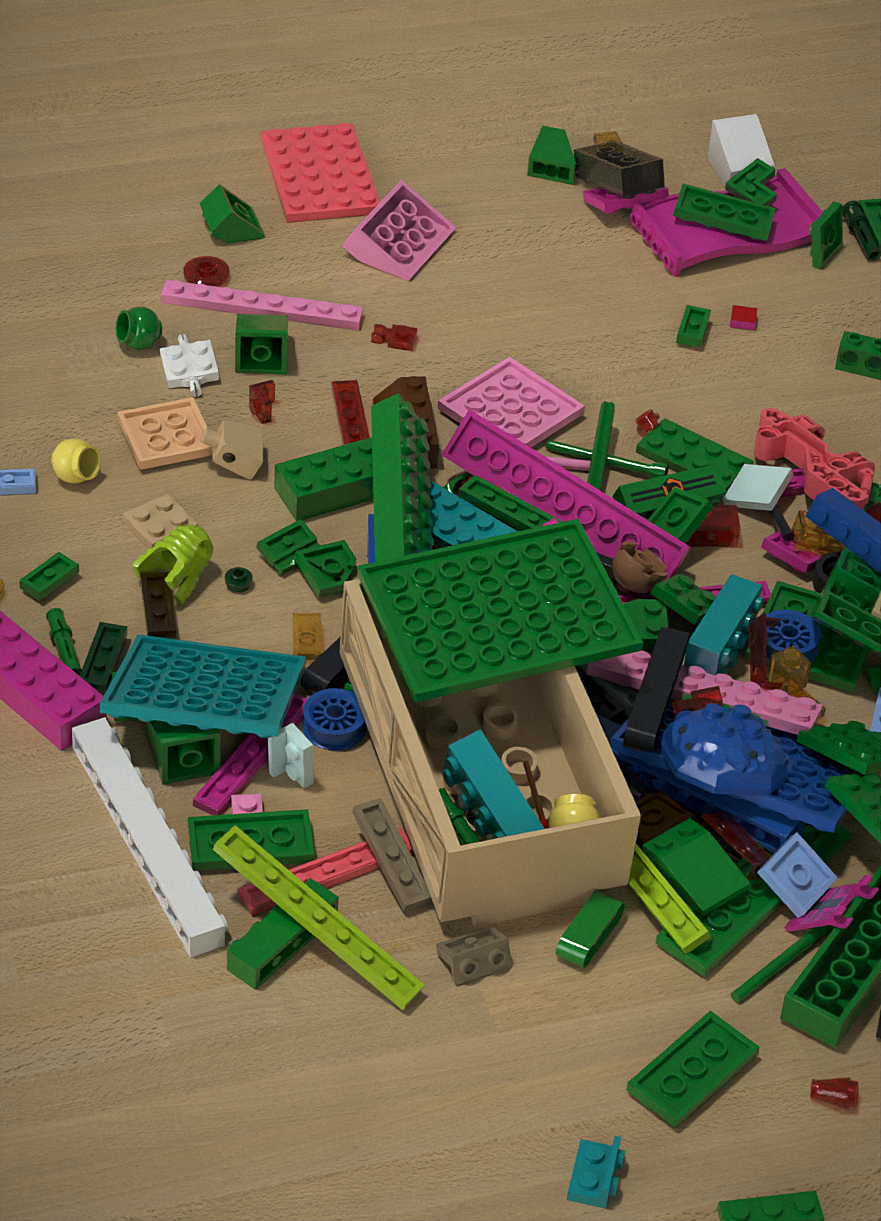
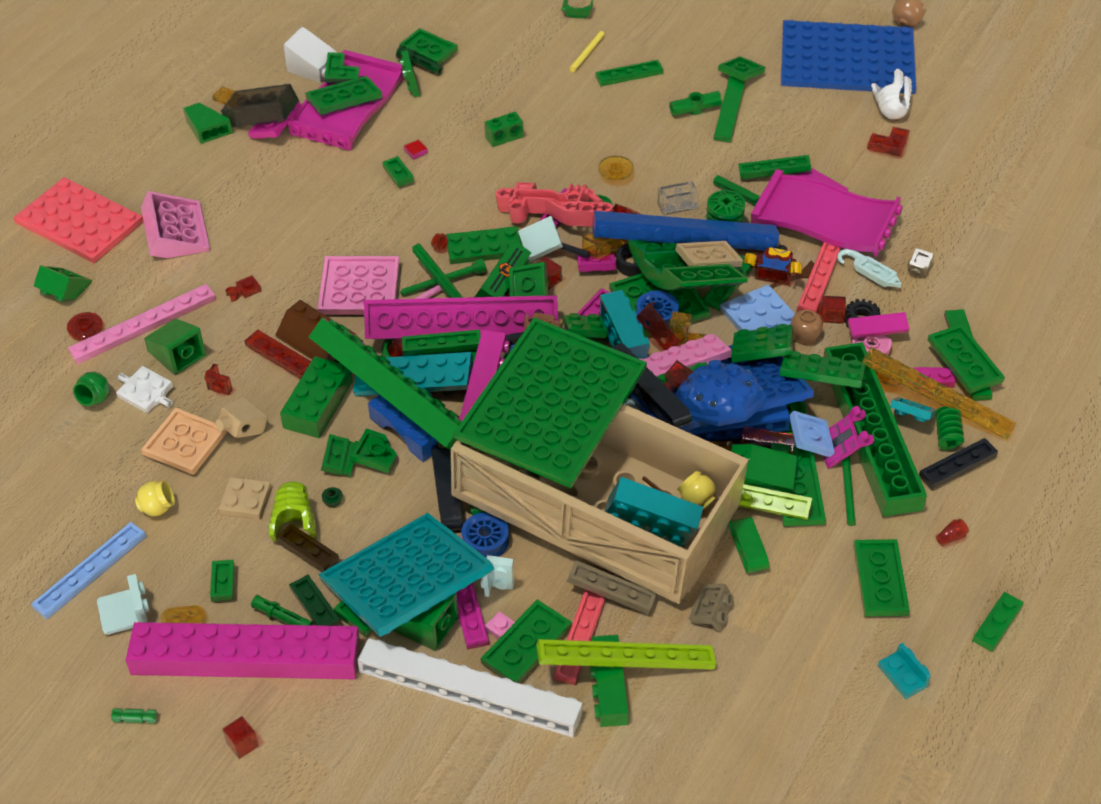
camera: 40 degrees left, 5 degrees up
clear yellow plate [292,613,322,660] -> none

